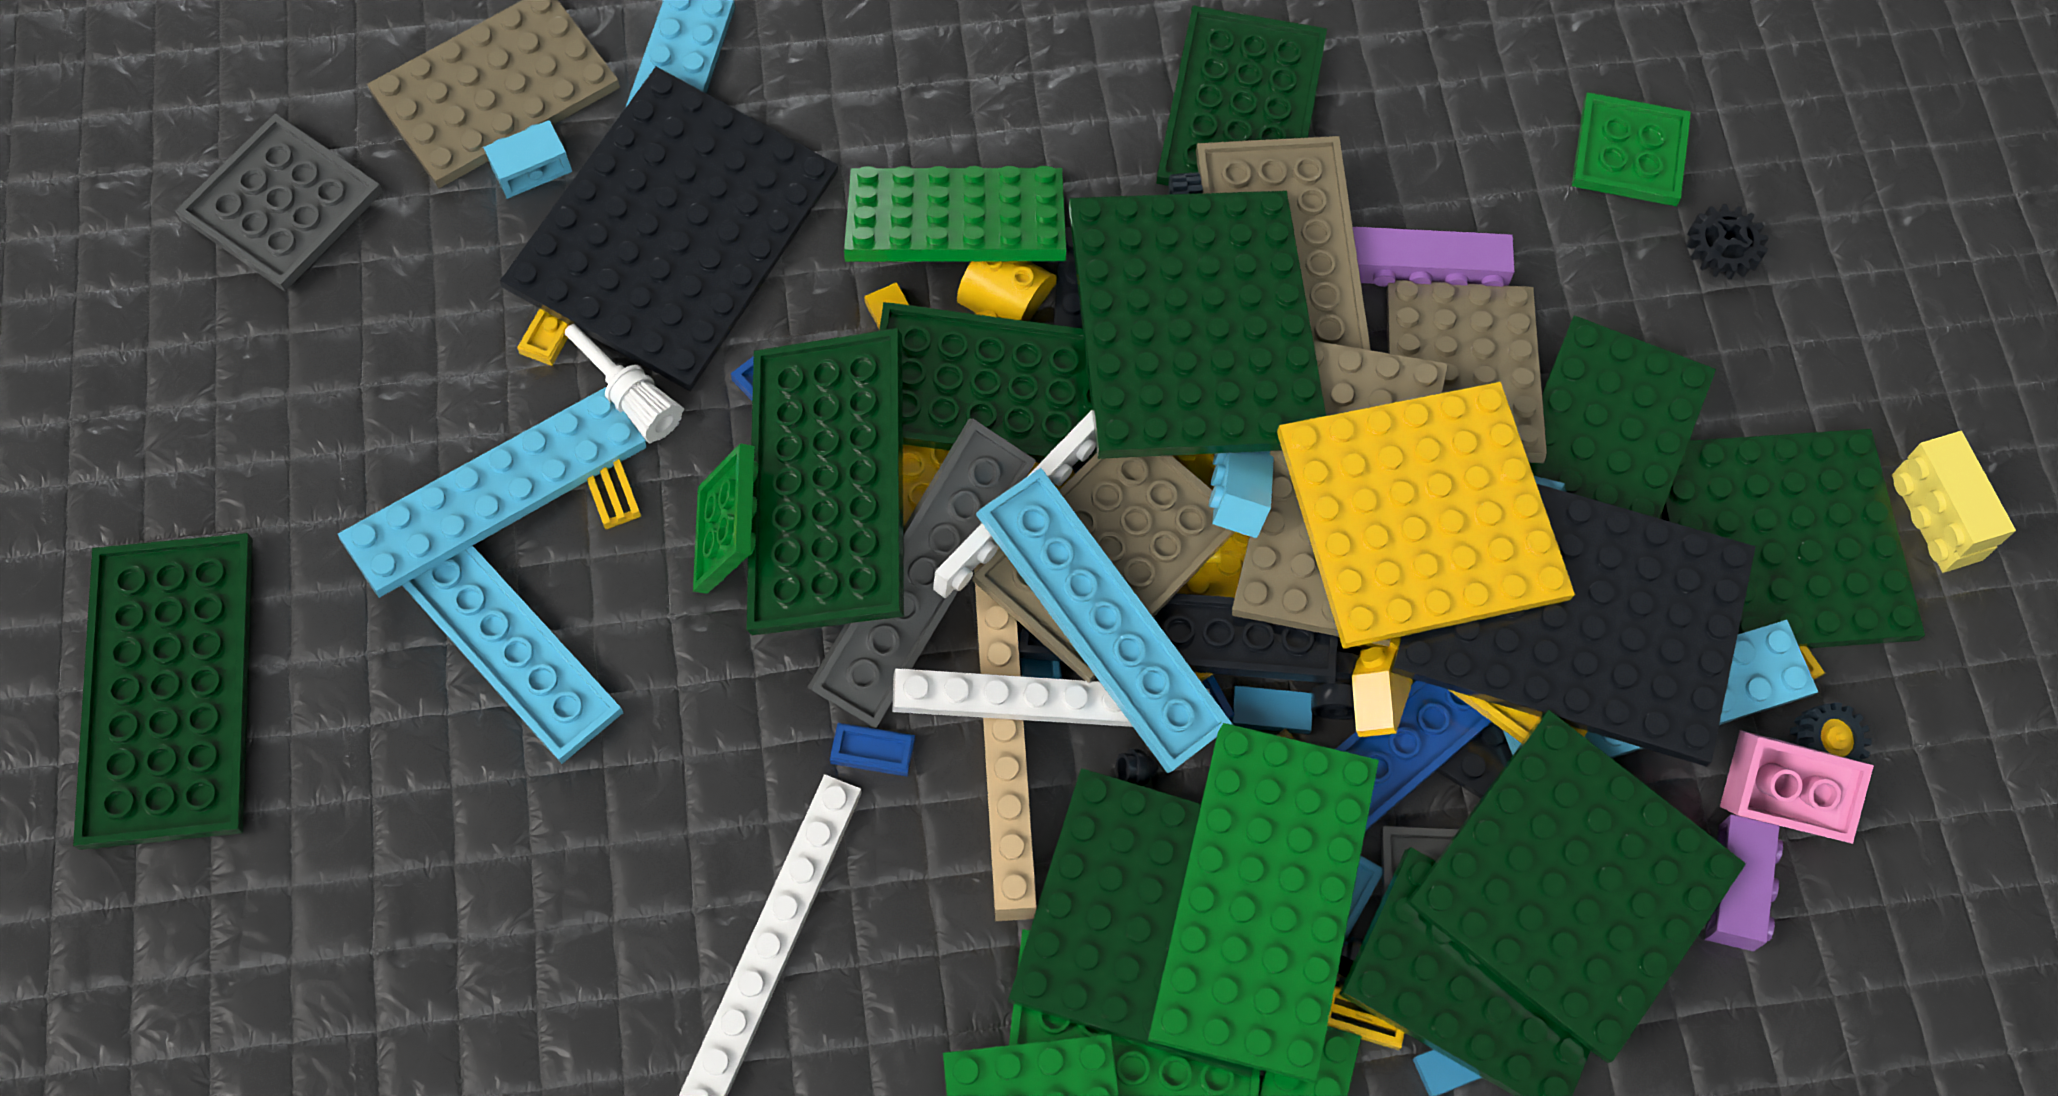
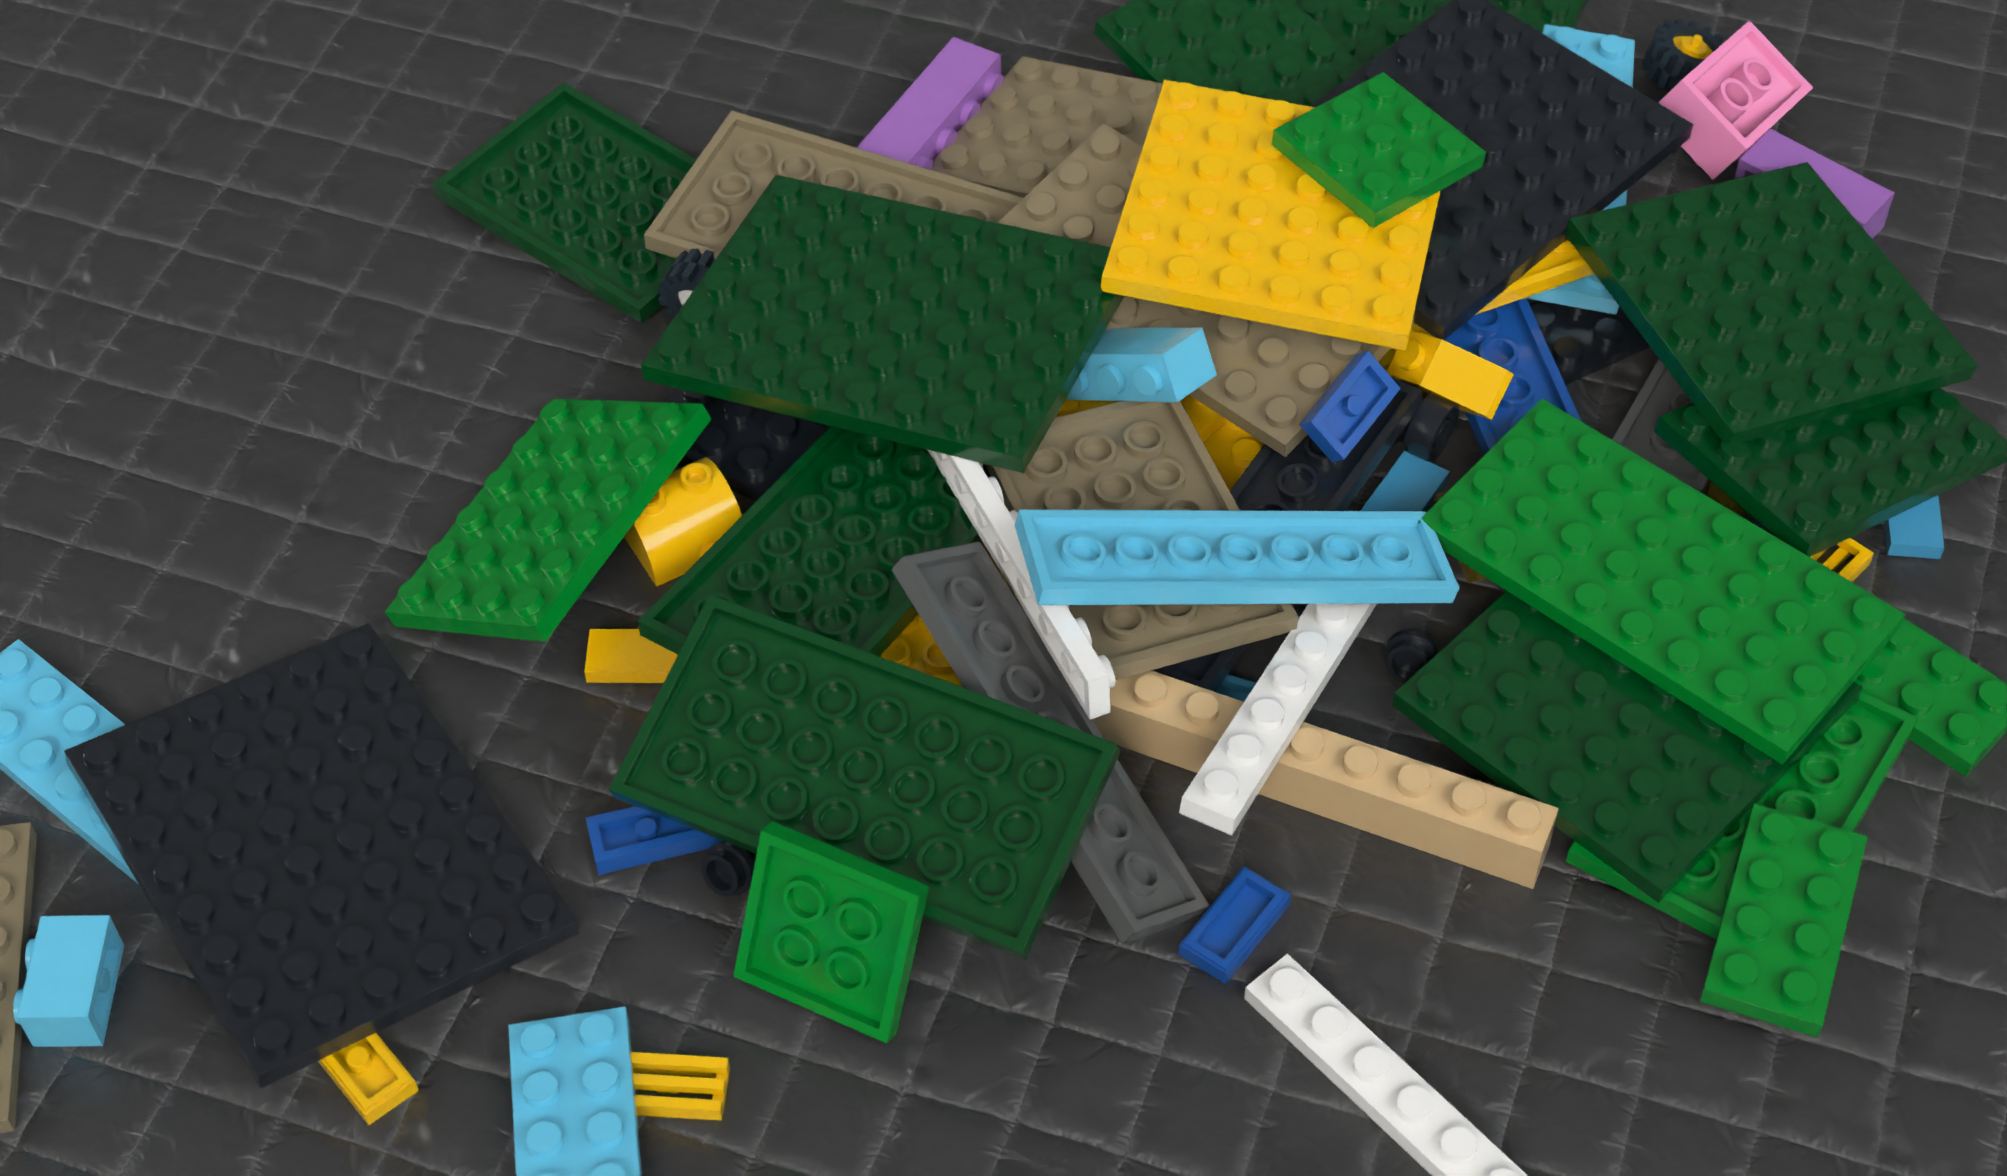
camera: 60 degrees left, 15 degrees down
white piece [565,324,684,444] -> none
none -> green plate [1272,72,1486,228]
none -> blue plate [1299,351,1401,462]

